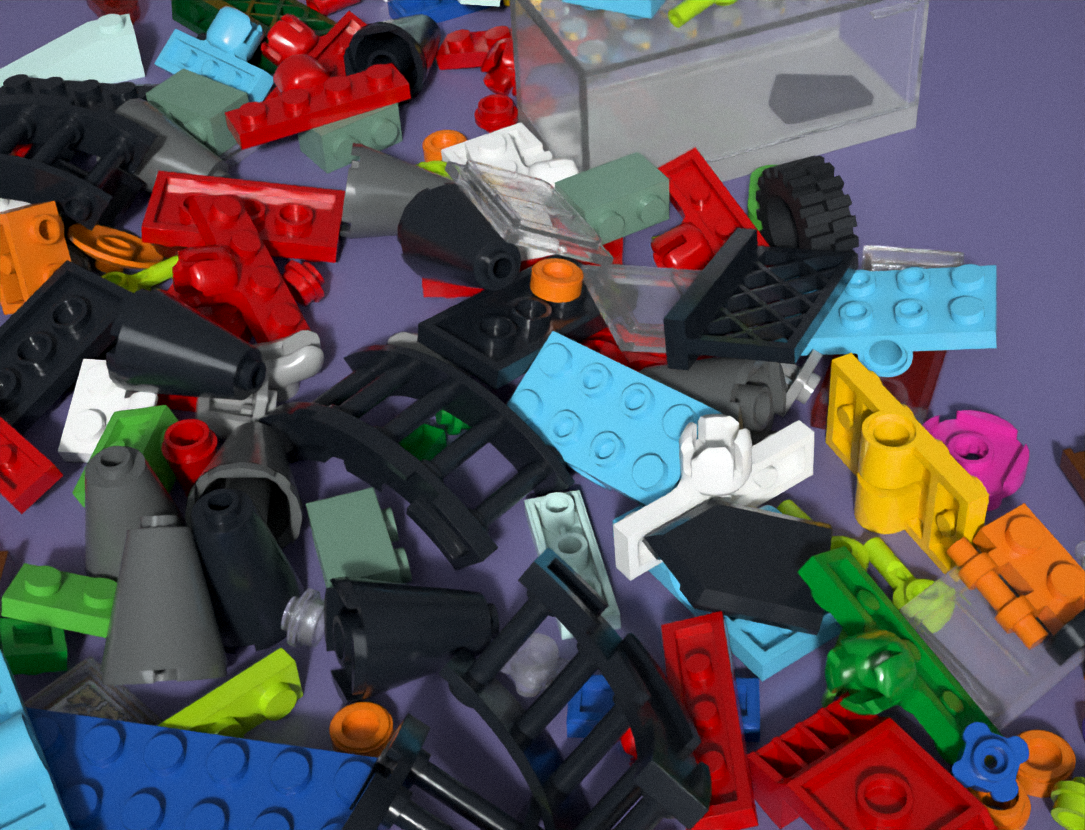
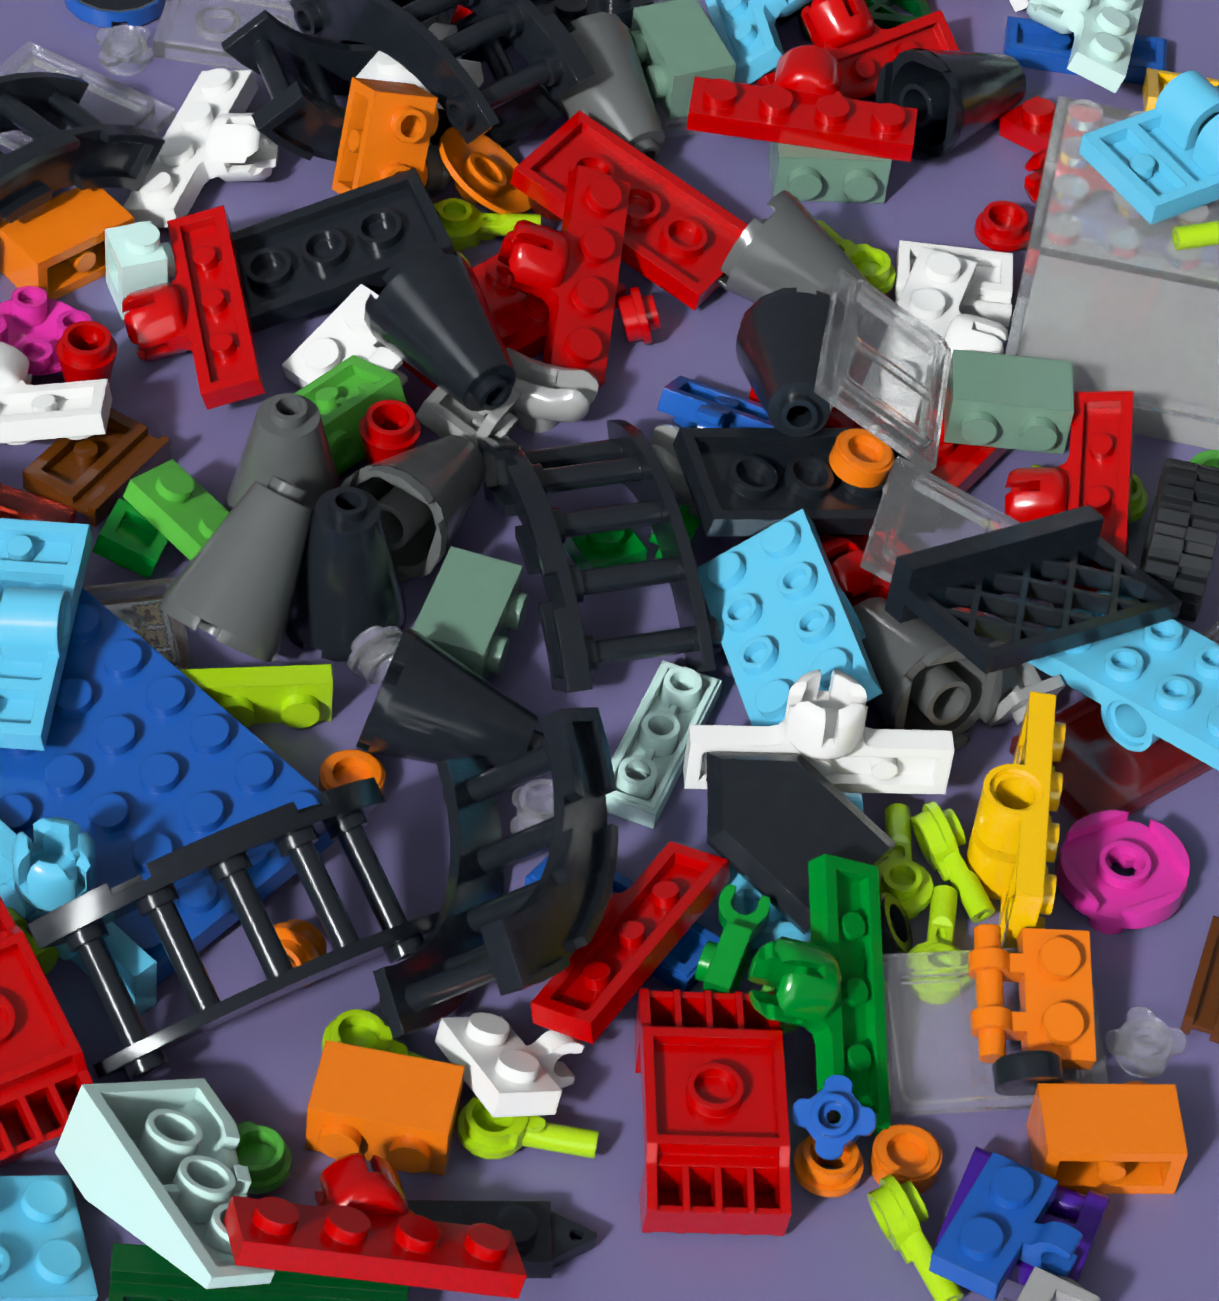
camera: 25 degrees right, 5 degrees up
orange tile [422,130,467,162] -> none
none -> blue plate [657,375,775,428]
none -> green plate [695,884,770,993]
none -> lime plate [910,801,995,923]

